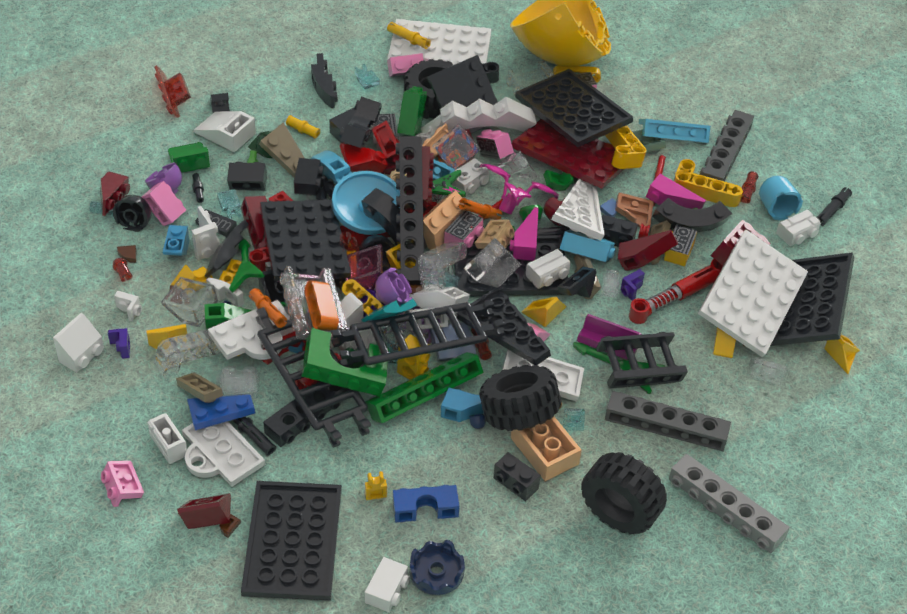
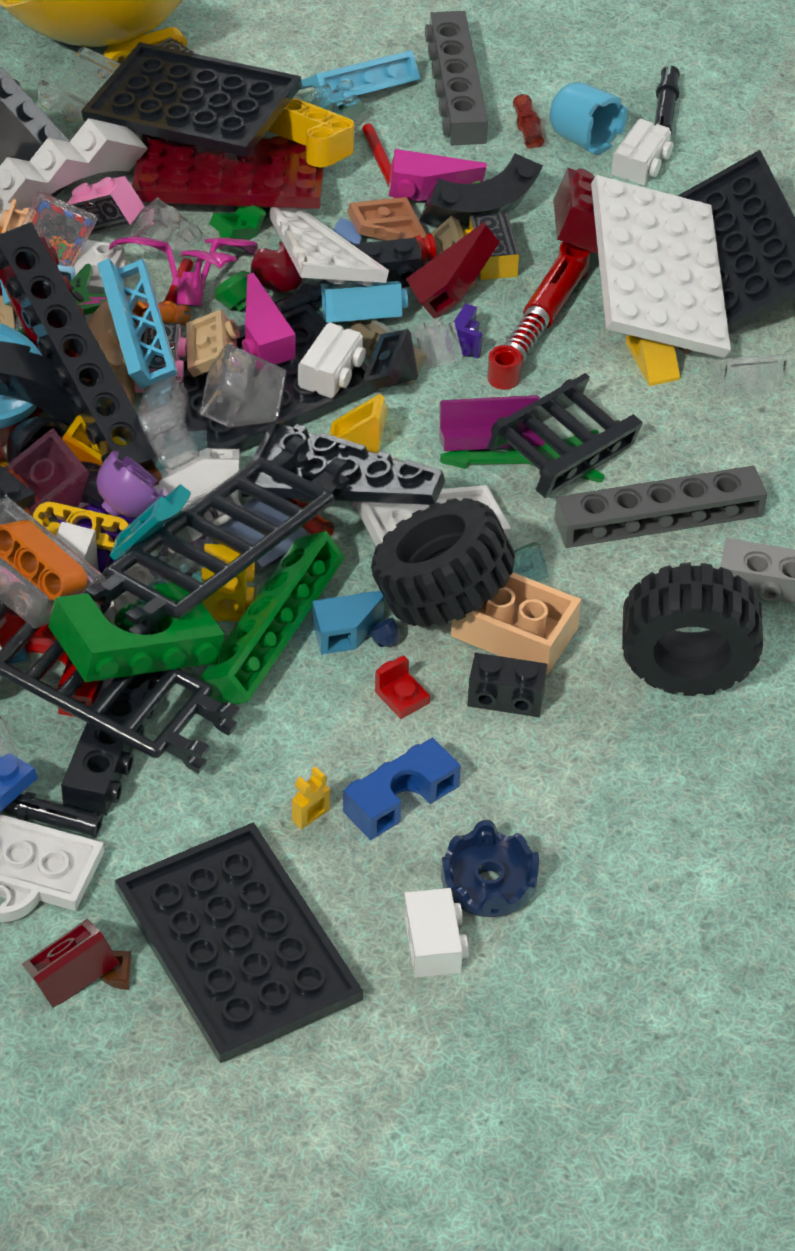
camera: 30 degrees left, 0 degrees up
yellow beam [674,159,743,207] -> none
none -> medium azure fence [97,258,178,389]
none -> clear light blue plate [300,80,358,115]
none -> red bracket [375,655,430,719]

